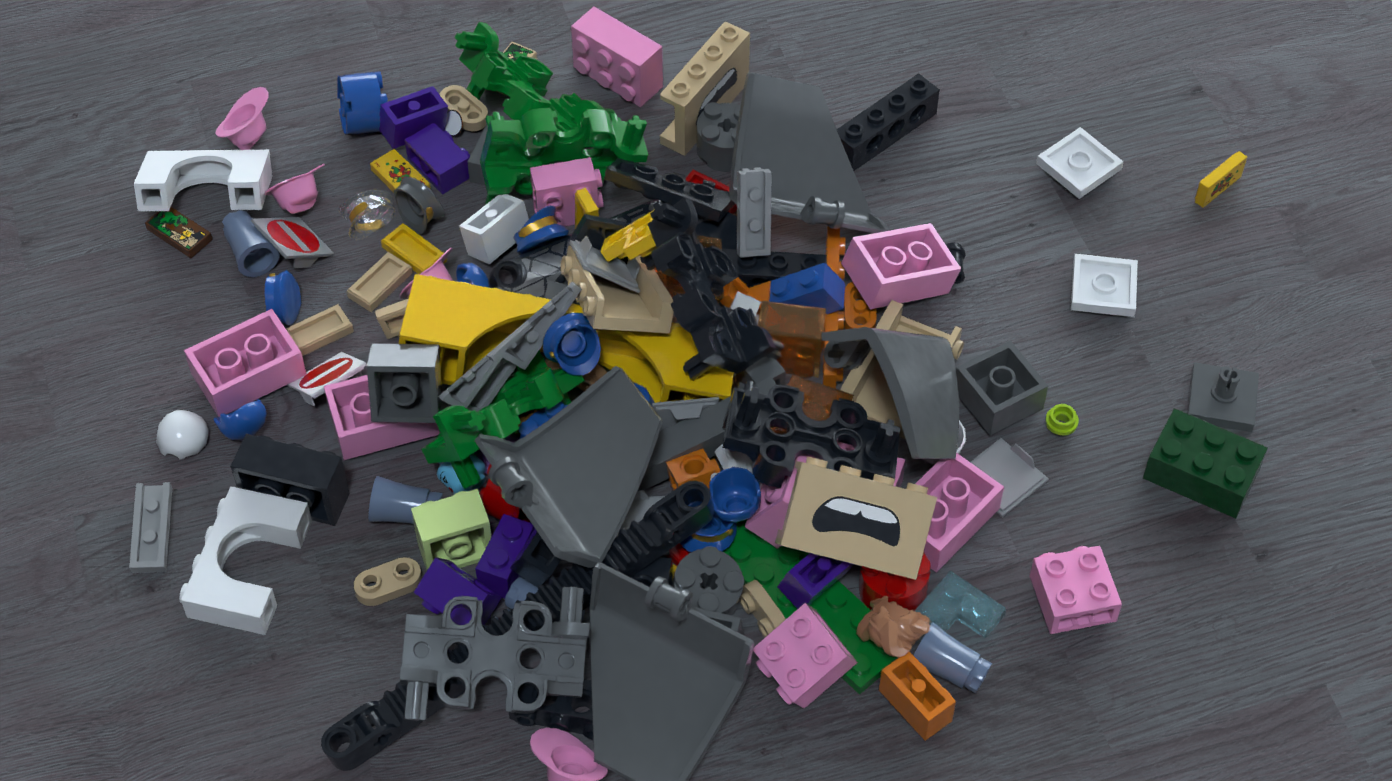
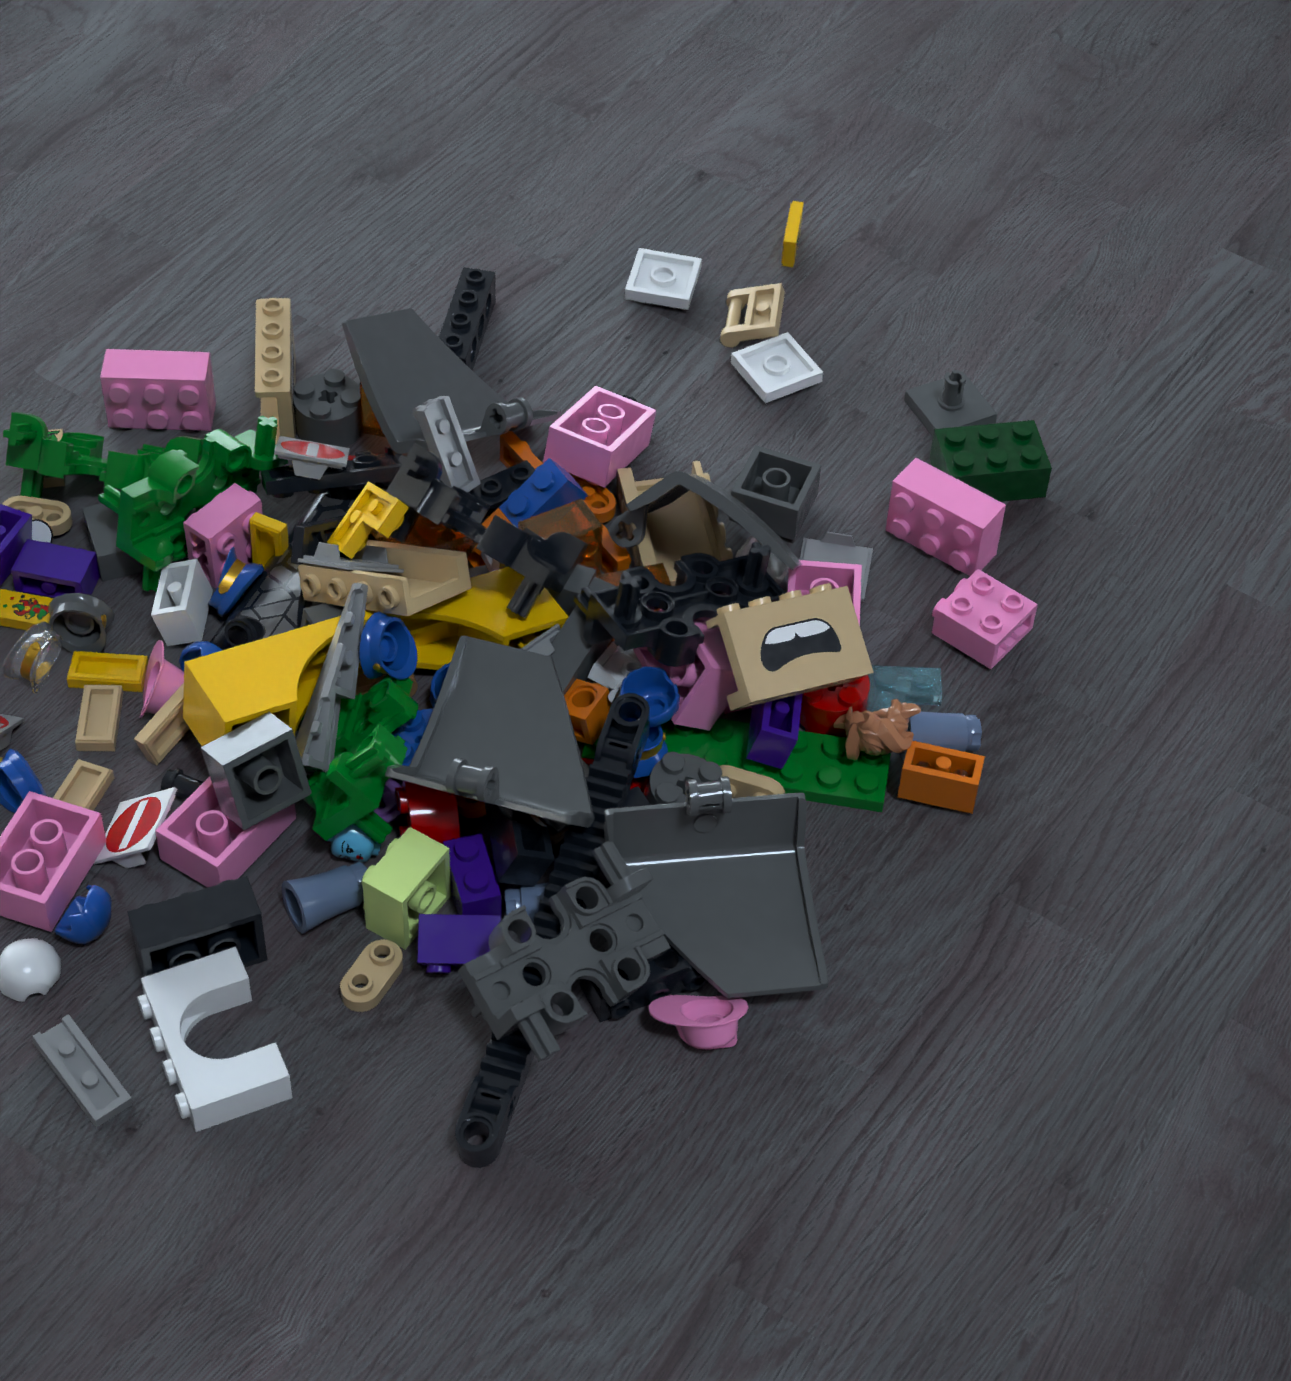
camera: 40 degrees left, 5 degrees down
bright pink brick [753,603,858,708] -> none
lime plate [1045,404,1079,436] -> none
none -> light grey piece [274,436,350,480]
none -> tan plate [720,283,785,347]
none -> bright pink brick [886,458,1006,576]

